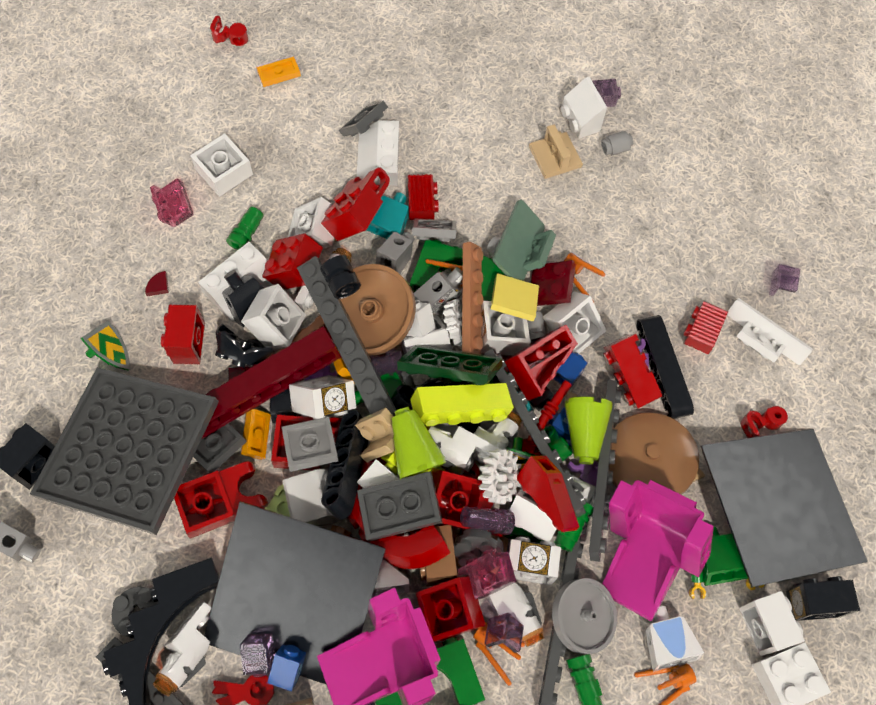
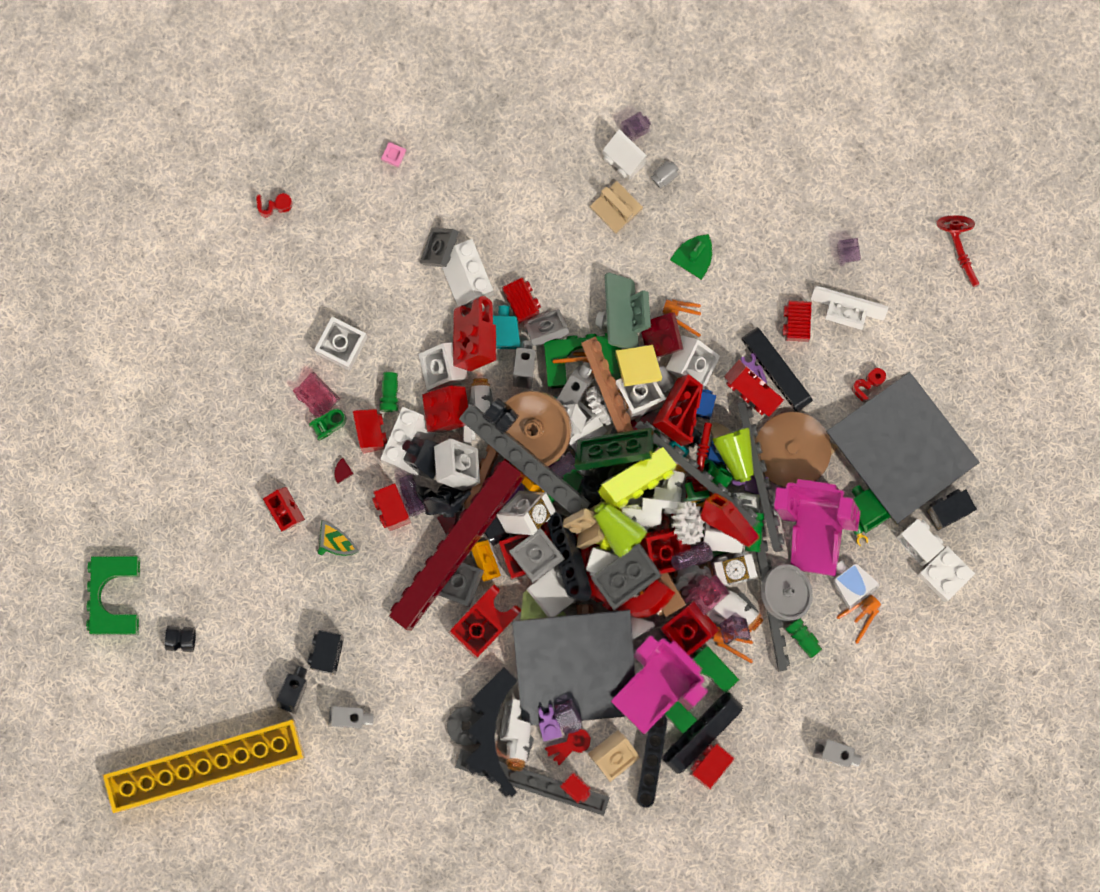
camera: 20 degrees left, 15 degrees up
dark grey plate [30,367,219,535] -> none
light orange plate [256,56,301,87] -> none
brick [267,644,306,692] -> none
none -> red brick [263,487,305,532]
none -> green piece [309,409,347,441]
none -> red slope [353,409,388,454]
none -> bright pink plate [381,142,407,168]
none -> clear purple axle [398,475,425,517]
none -> medium lavender plate [538,705,562,741]
none -> green shield [670,234,713,280]

